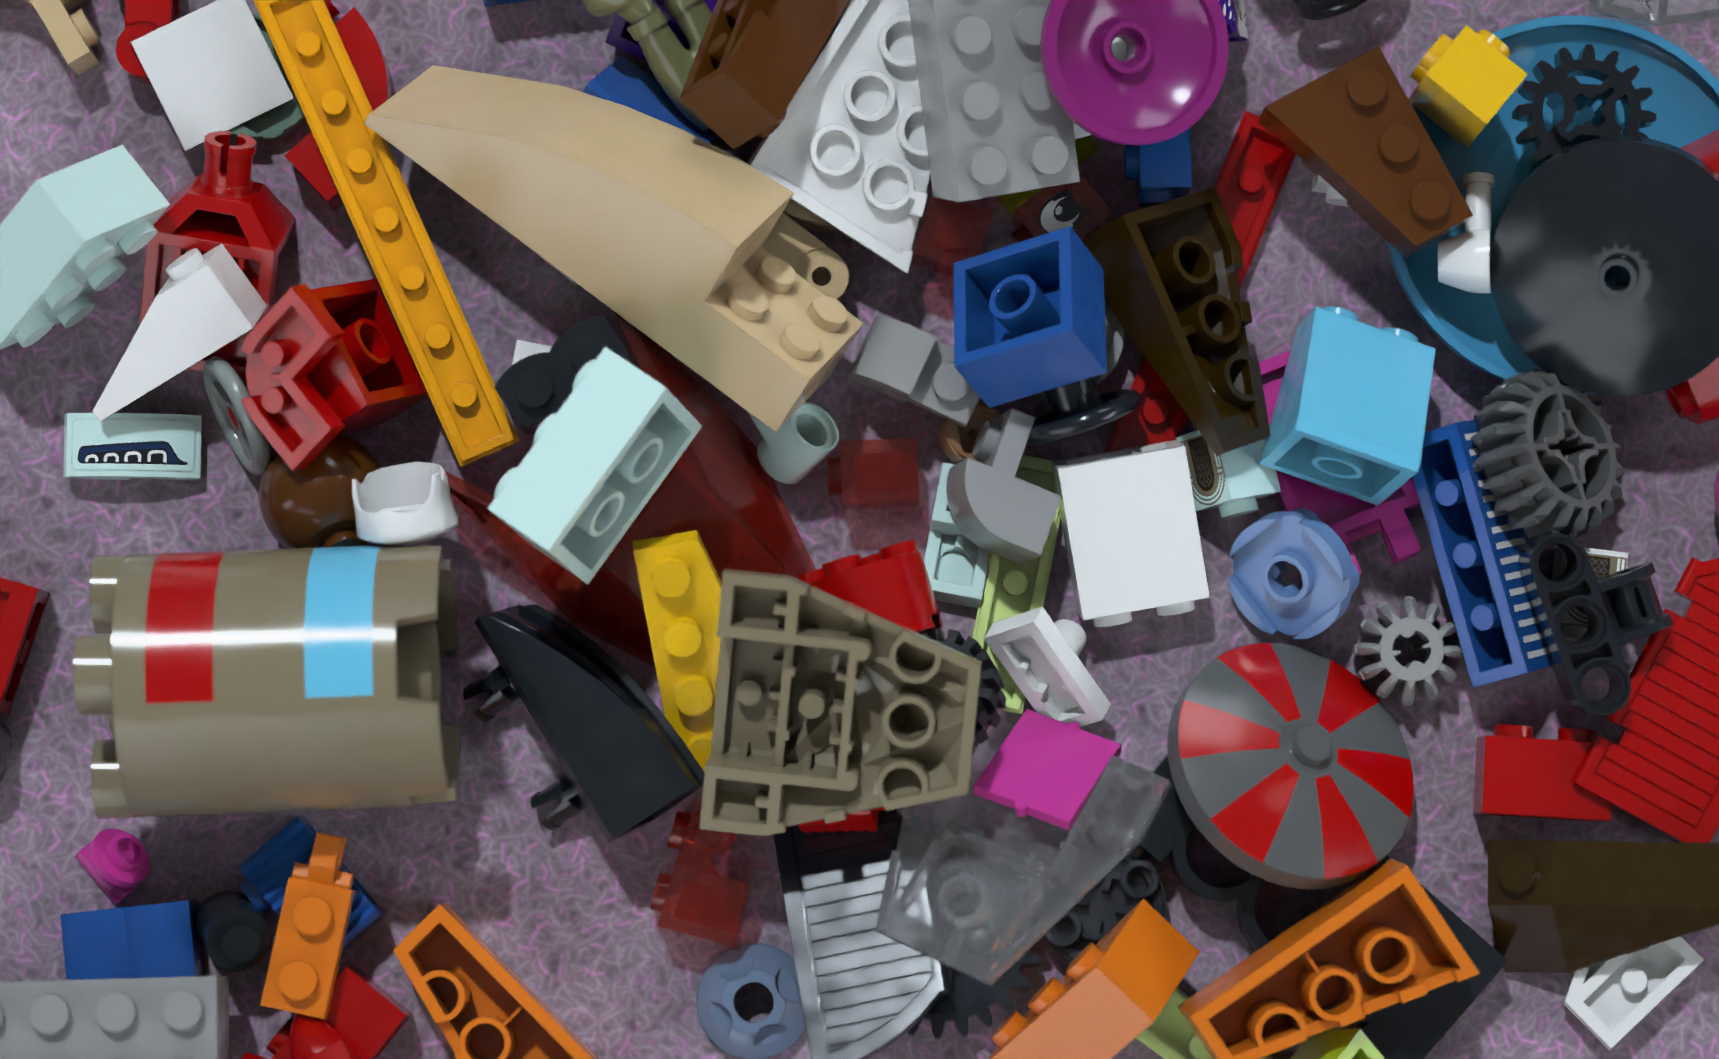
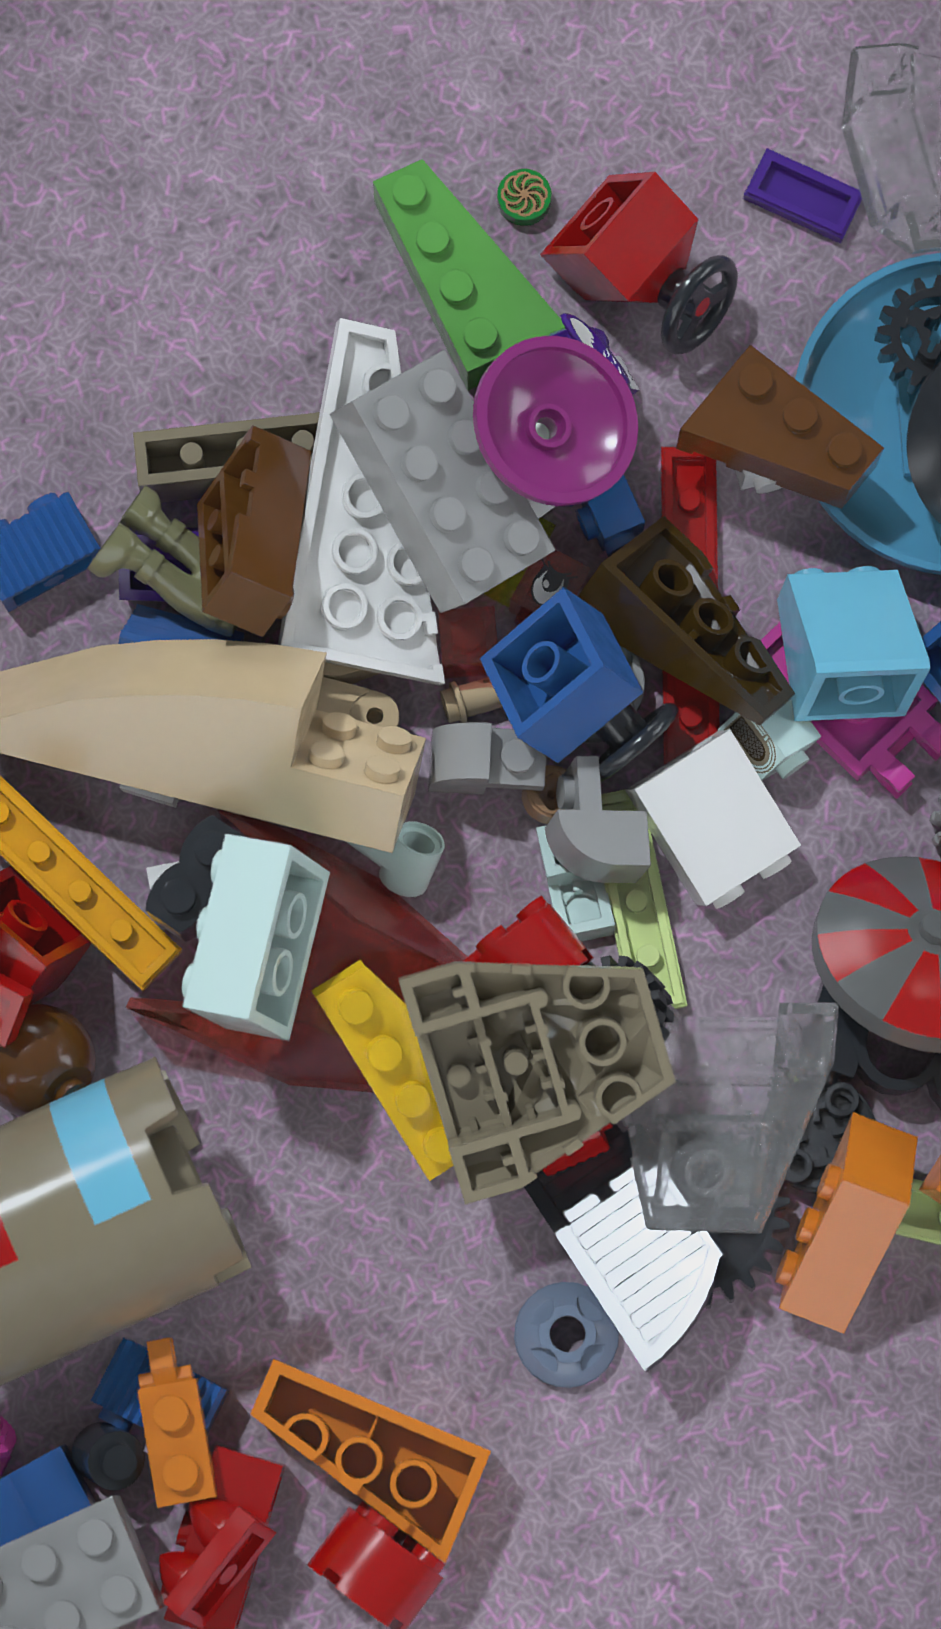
camera: 20 degrees left, 5 degrees down
white hair [352,462,459,545] -> none
black piece [463,604,705,842] -> none
clear red brick [650,809,751,947] -> none
clear red brick [827,438,919,510] -> none
dark pink piece [973,709,1121,831] -> none
white tile [984,607,1111,727] -> none
medium blue plate [1228,508,1360,639] -> none
yellow brick [1409,25,1528,148] -> none
white bar [1438,172,1495,294] -> none
none -> tan pin [440,677,503,723]

